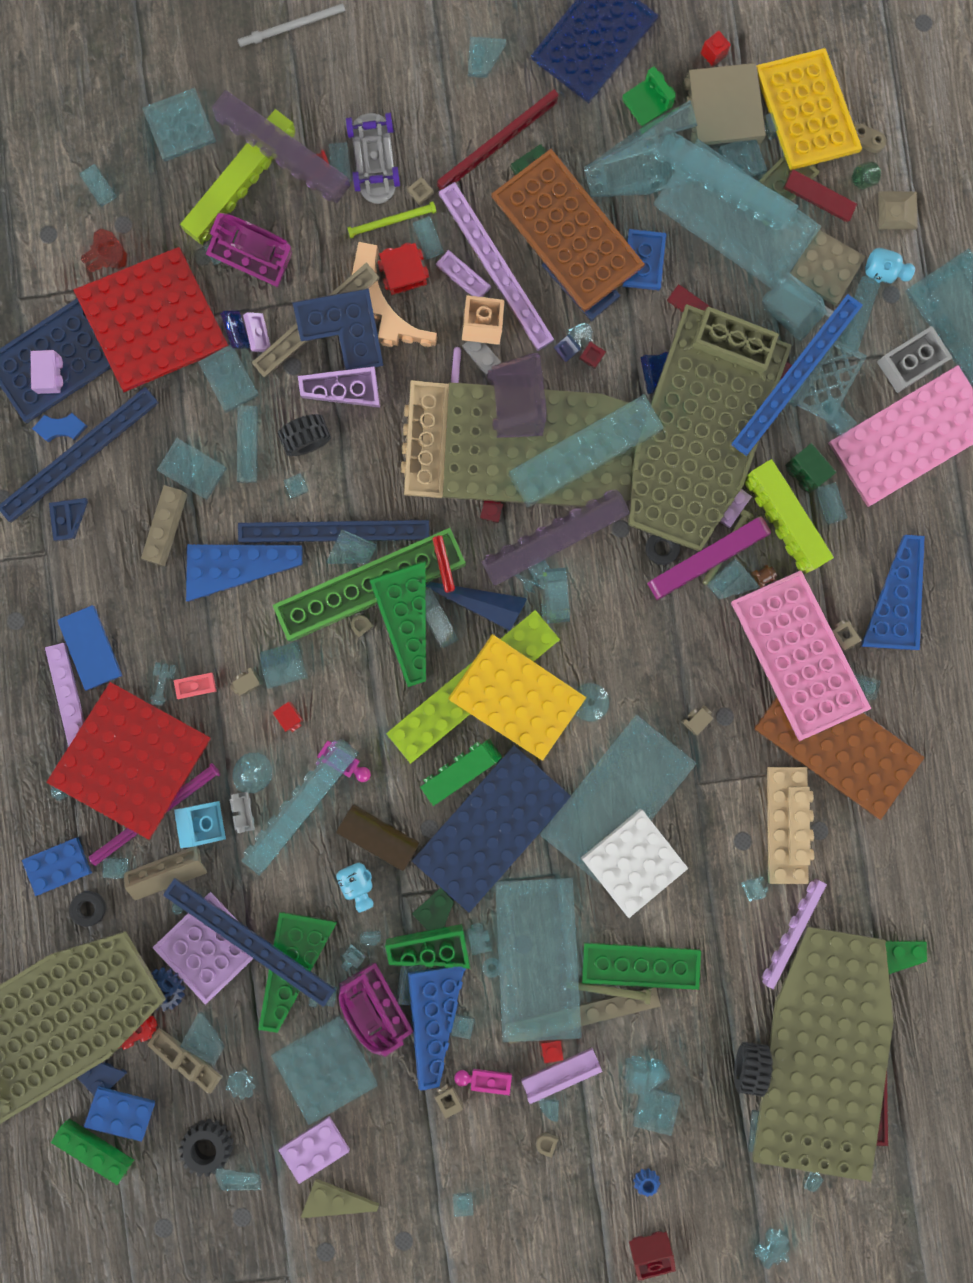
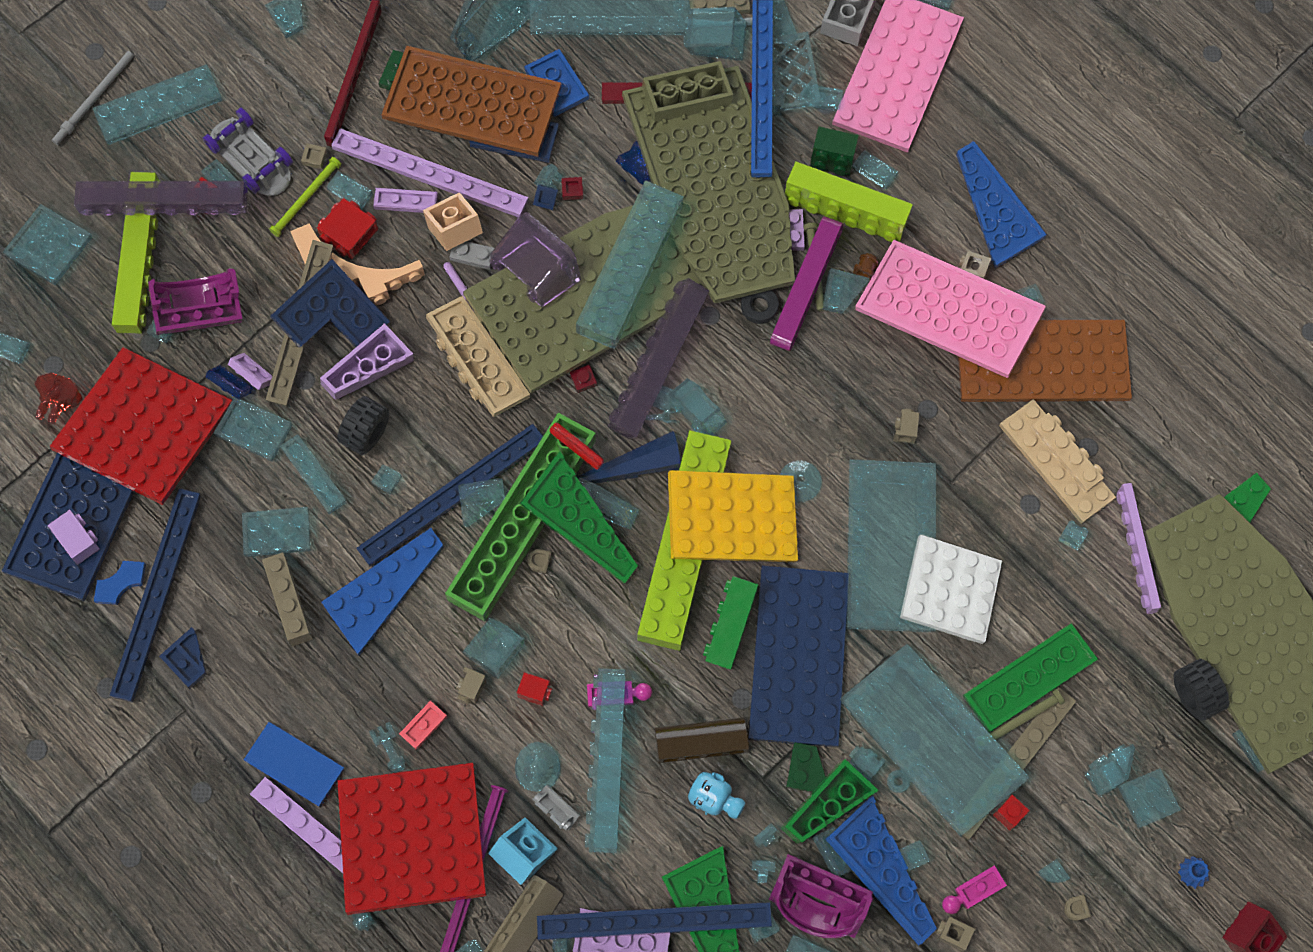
camera: 35 degrees left, 15 degrees down
lavender fence [521,1048,602,1104] -> none
none -> clear light blue plate [92,64,223,145]

